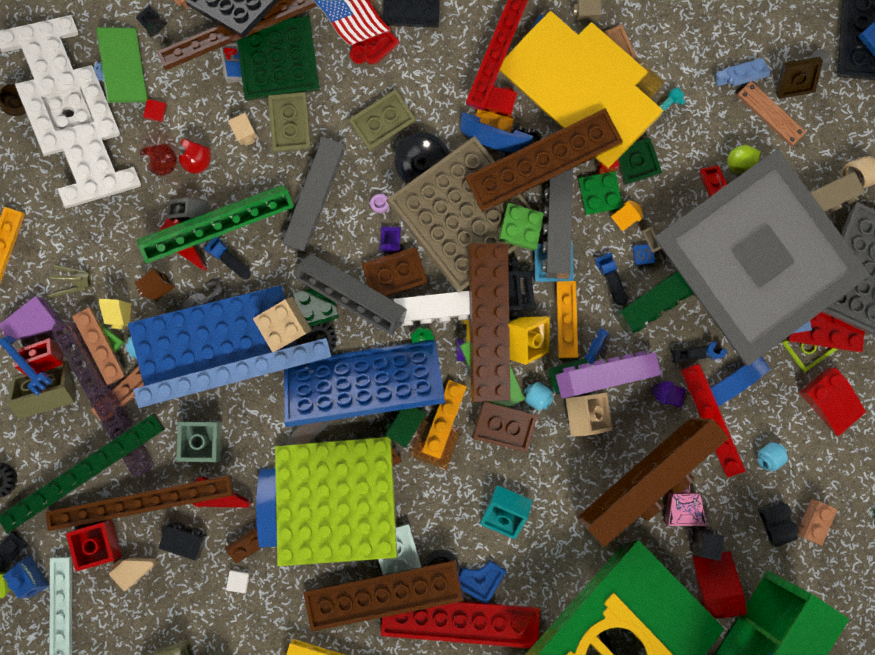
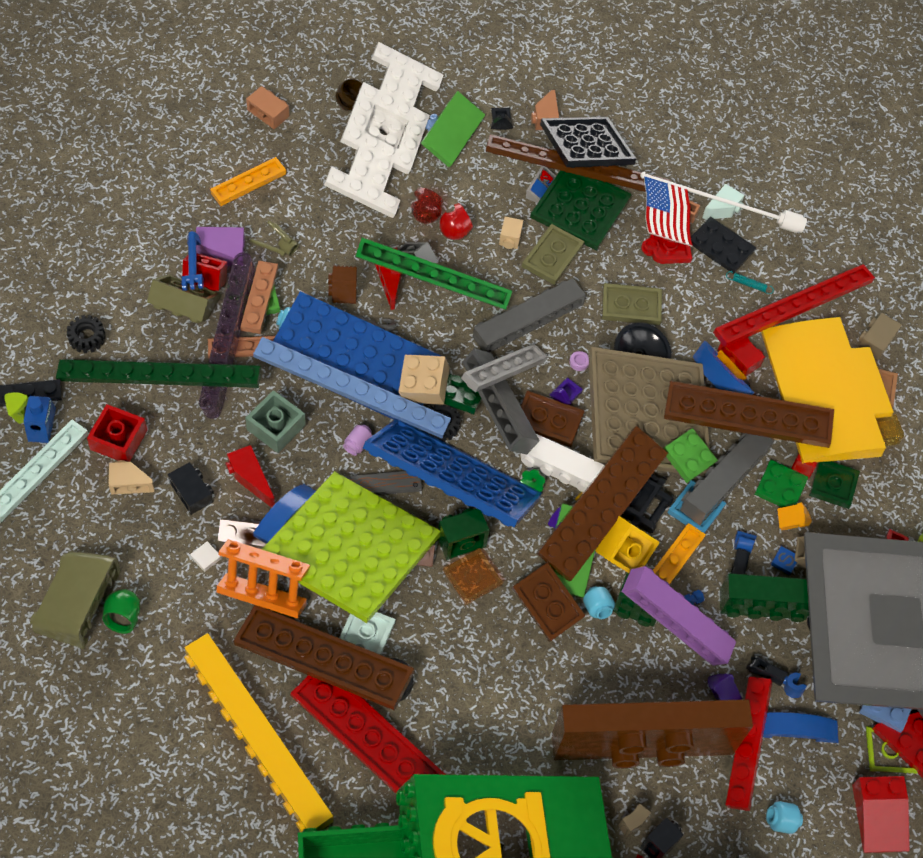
camera: 30 degrees right, 25 degrees down
reddish brown plate [46,476,234,531] -> none
light yellow slope [99,299,131,329] -> none
red tile [143,99,167,122] -> none
piece [204,237,251,279] -> none
light orange plate [422,380,467,459] -> none
blue tile [459,560,507,604] -> none
teal slope [479,485,533,540] -> none
tan slope [566,393,612,437] -> none
teal piece [659,87,686,112] -> none
bright pink torso [664,485,706,526] -> none
none -> orange fence [216,539,310,619]
none -> lavender brick [343,425,372,456]
none -> light grey plate [461,344,548,392]
none -> dark tan piece [618,803,651,838]
none -> teal piece [726,271,774,294]

